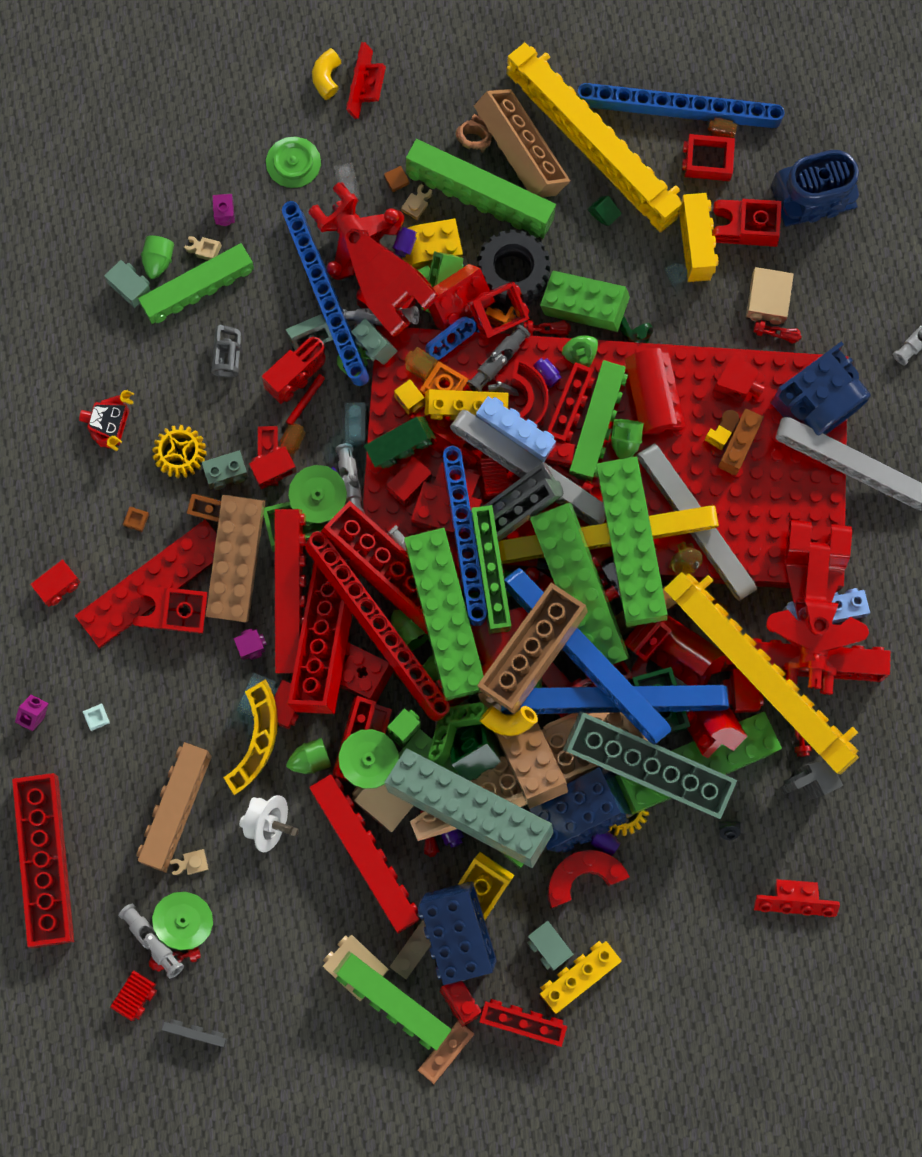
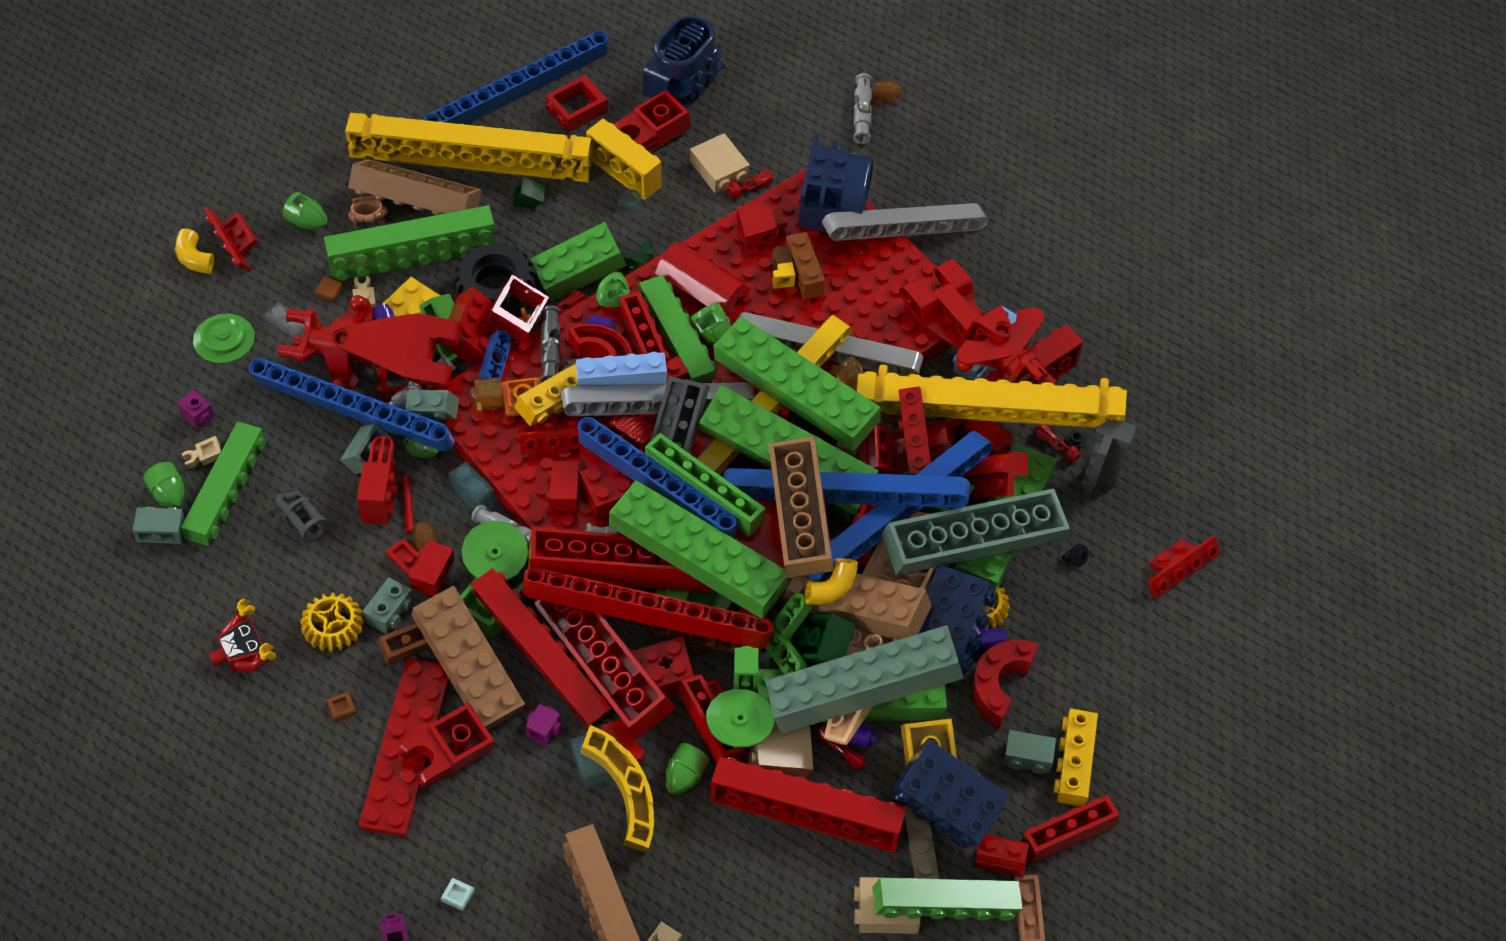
camera: 40 degrees left, 20 degrees down
red brick [30,559,80,607] -> none
white piece [239,795,299,852] -> none
dark green brick [364,416,436,469] -> none
yellow brick [394,380,425,415] -> none
clear orange brick [708,117,737,138] -> none
none -> bright green helmet [283,192,327,230]
none -> red bracket [898,386,931,475]

